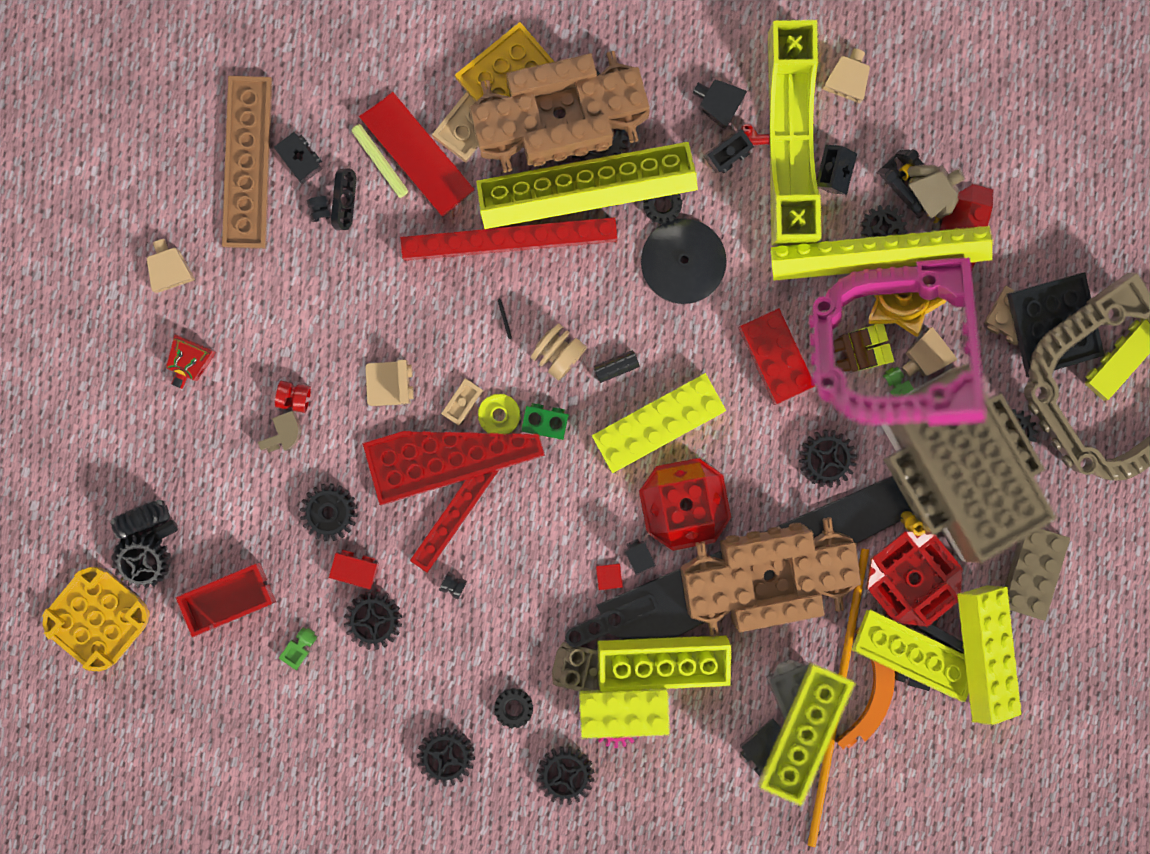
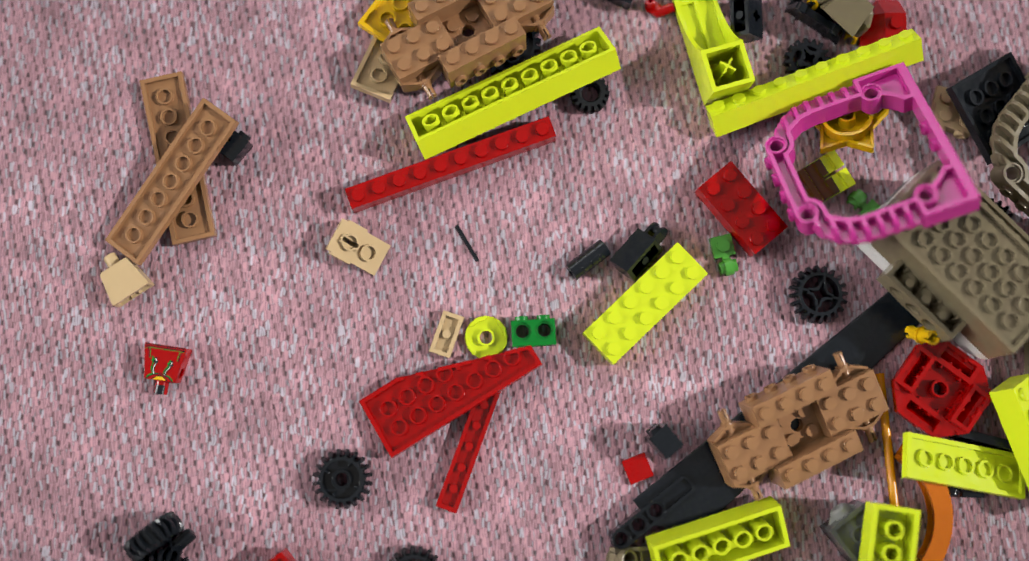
camera: 15 degrees left, 5 degrees down
dark tan brick [258,411,301,453] -> none
red wheel [275,380,311,413] -> none
black wheel [306,196,331,222] -> none
red brick [328,549,379,589] -> none
black beam [331,168,357,231] -> none
yellowish green axle [351,124,408,198] -> none
red arch [359,92,475,218] -> none
tan bracket [365,360,414,406] -> none
black wheel [439,571,467,600] -> none
tan wheel [530,323,587,381] -> none
red piece [639,458,731,551] -> none
black dish [641,218,727,304] -> none
black brick [703,129,754,174] -> none
tan torso [902,327,957,377] -> none
none -> medium nougat plate [105,97,239,265]
none -> tan piece [325,218,391,276]
none -> black brick [610,222,668,282]
none -> bright green plate [709,233,738,276]

